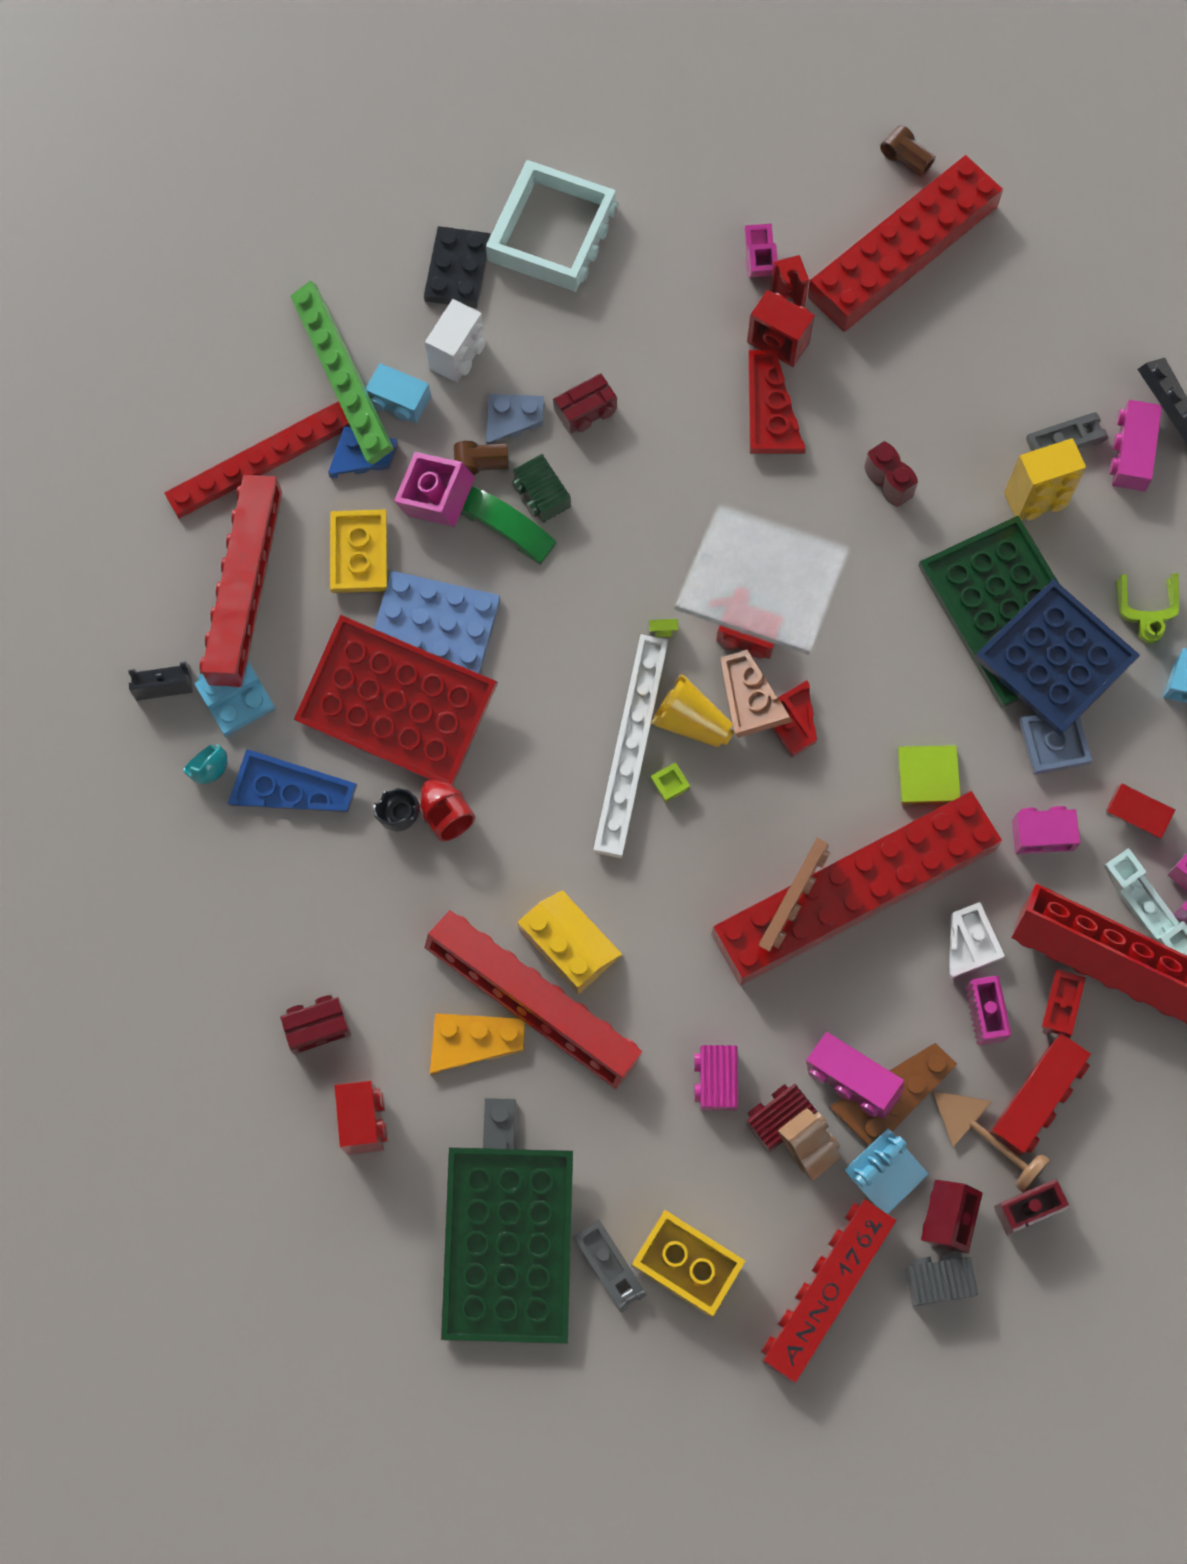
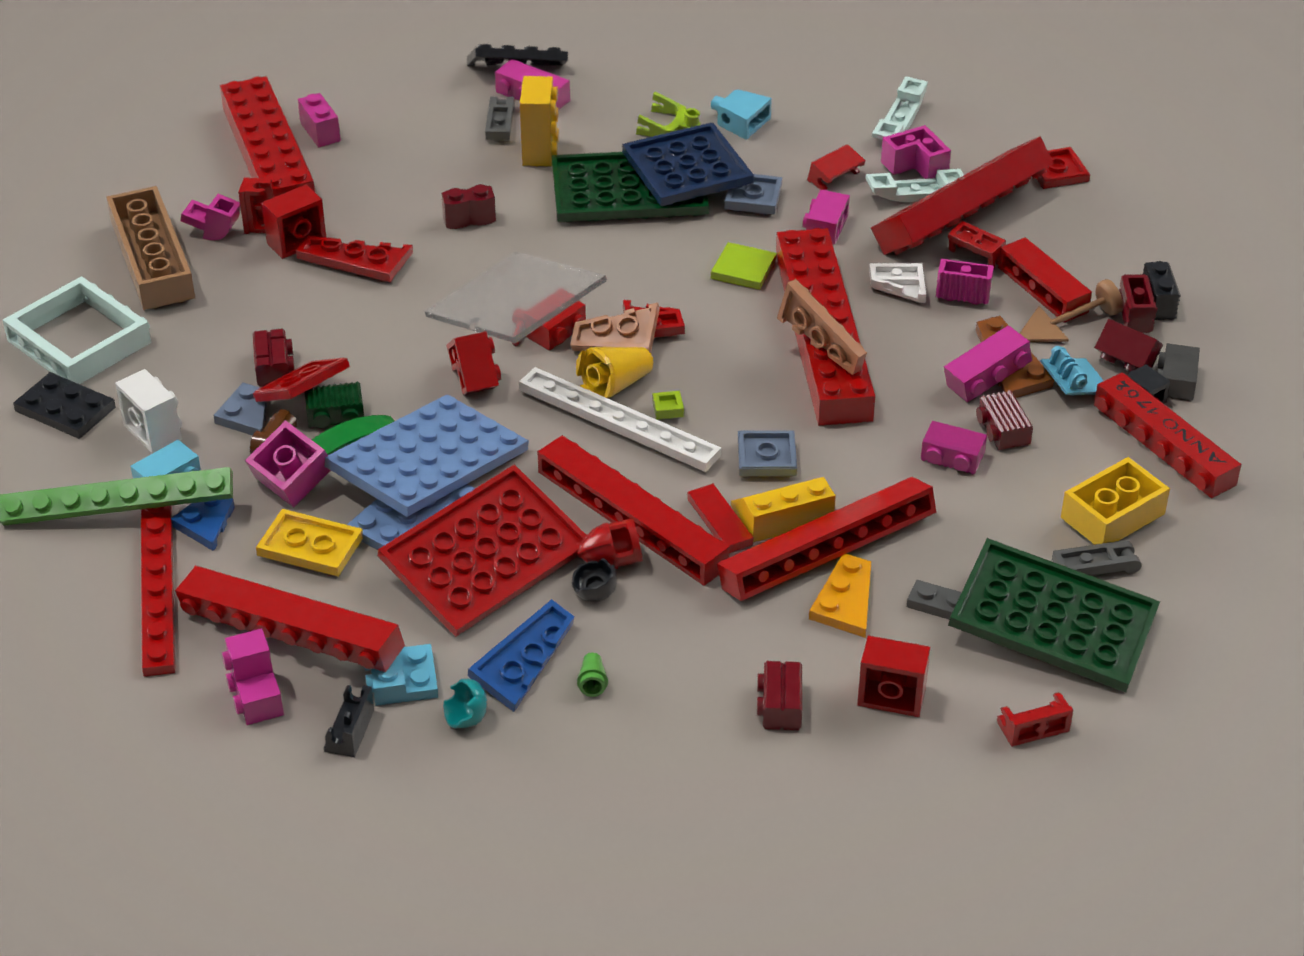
camera: 70 degrees left, 30 degrees down
lime plate [648,619,678,638] -> none
medium nougat brick [778,1108,841,1181] -> none
reddish brown piece [880,125,936,176] -> none
none -> medium nougat brick [106,186,195,310]
none -> dark pink brick [221,628,284,725]
none -> red tile [253,357,350,402]
none -> dark pink brick [298,93,341,148]
none -> medium blue plate [325,394,529,517]
none -> red brick [446,331,501,395]
none -> red brick [537,435,729,586]
none -> bright green cone [577,653,608,697]
none -> red tile [687,483,754,553]
none -> sand blue plate [738,430,797,476]
none -> red hinge [997,692,1074,747]
none -> black brick [1127,364,1171,404]
none -> black brick [1143,261,1181,320]

